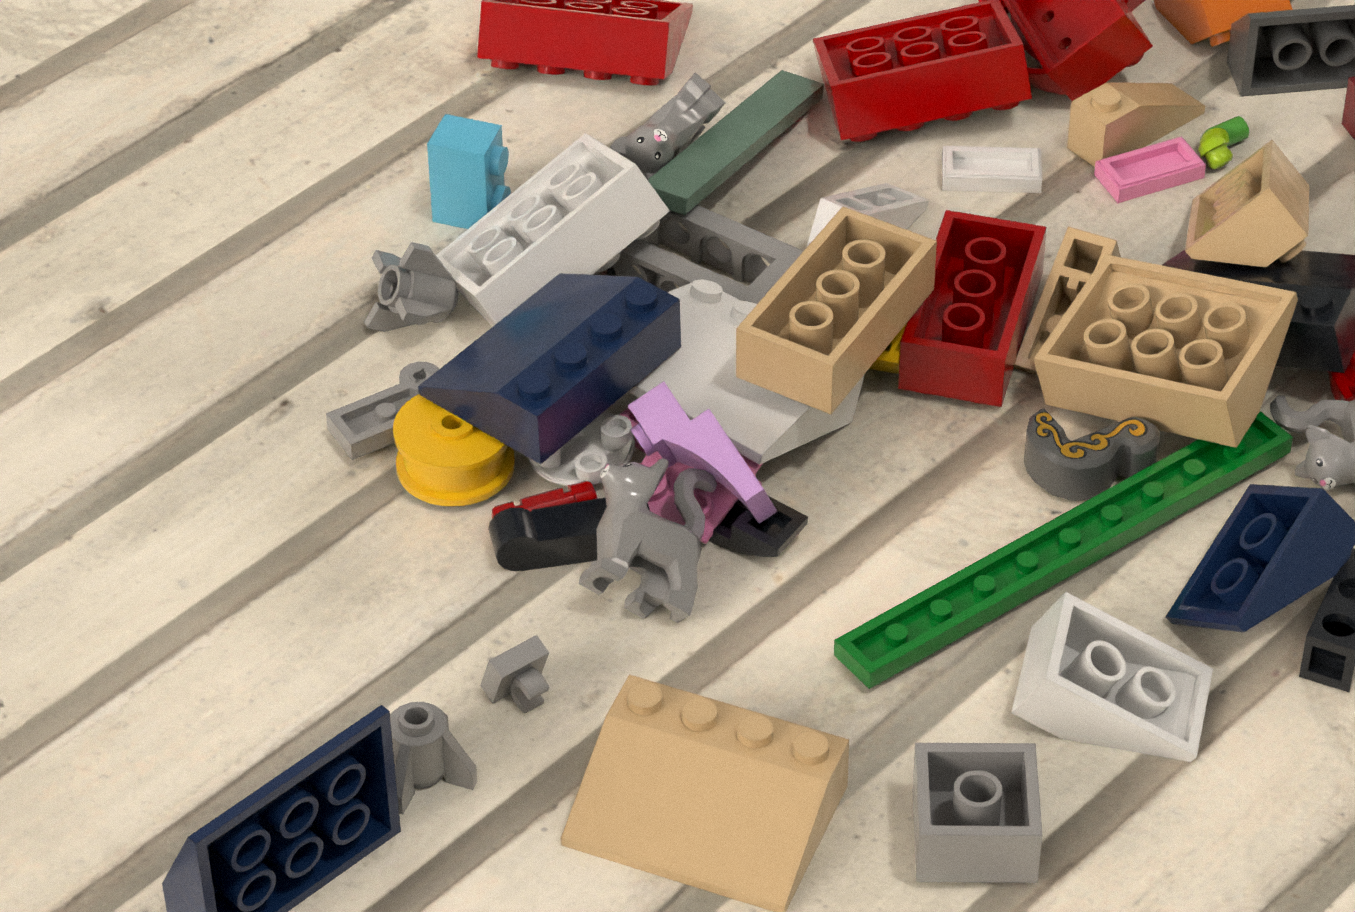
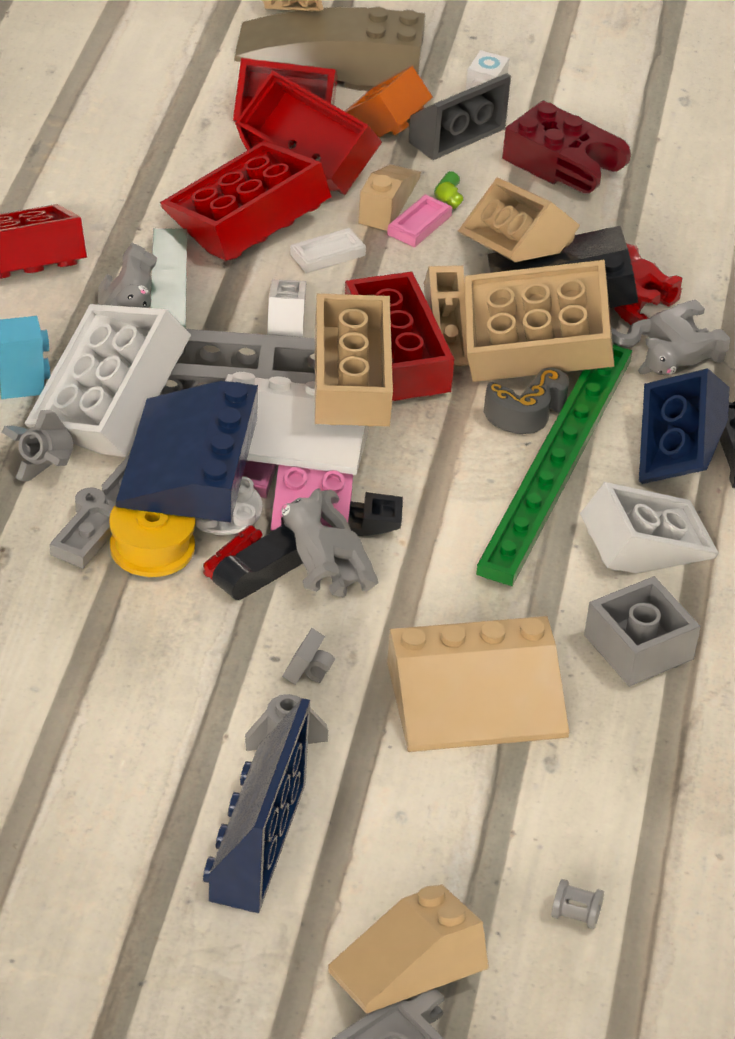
camera: 35 degrees left, 0 degrees up
lavender slope [627,382,778,524] -> none

